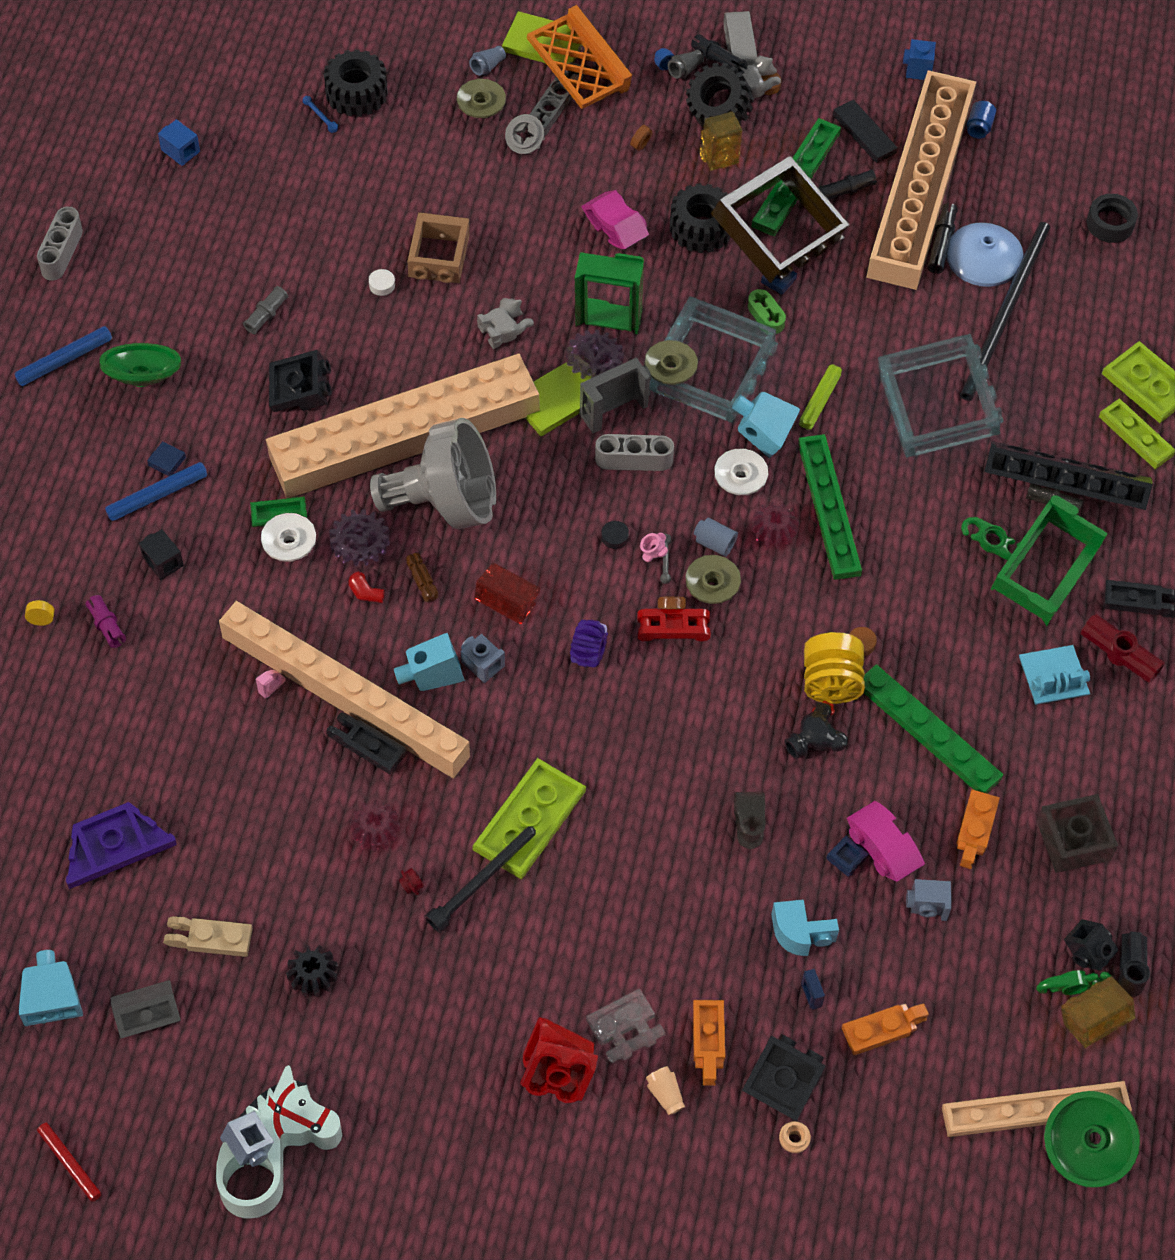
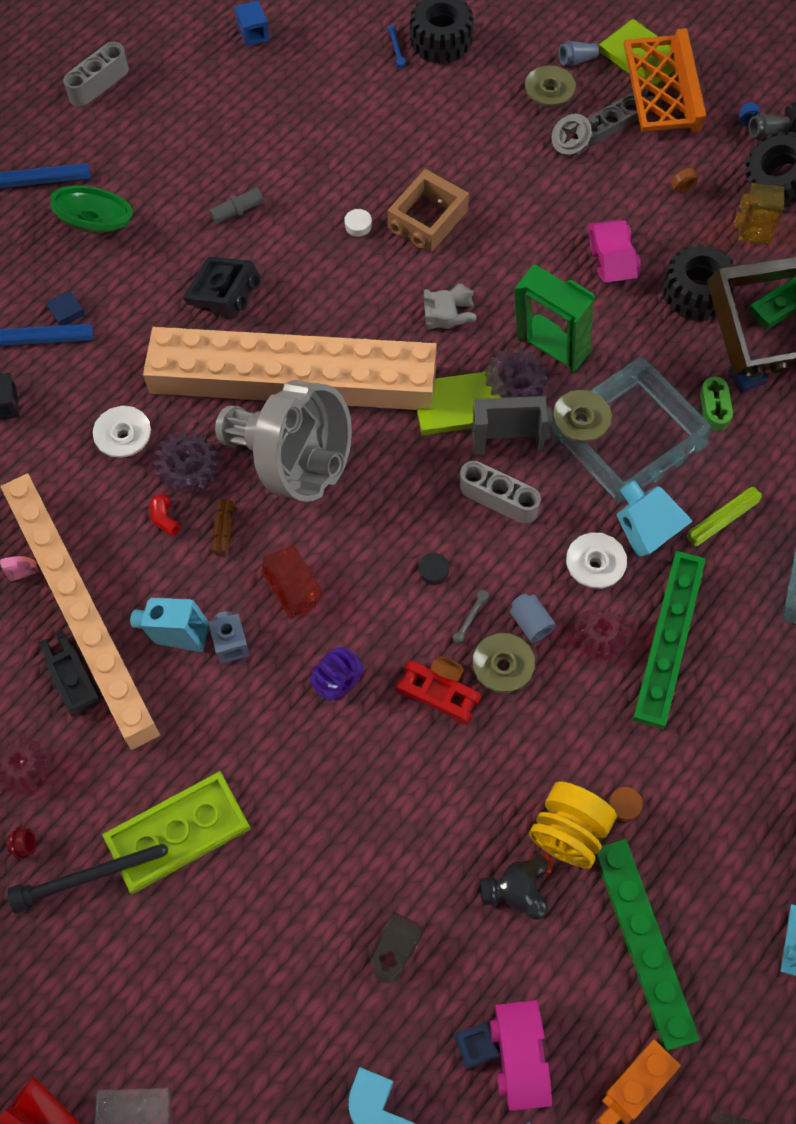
camera: 30 degrees right, 5 degrees up
green tile [250,496,307,527] -> none
bright pink plate [640,533,668,562] -> none

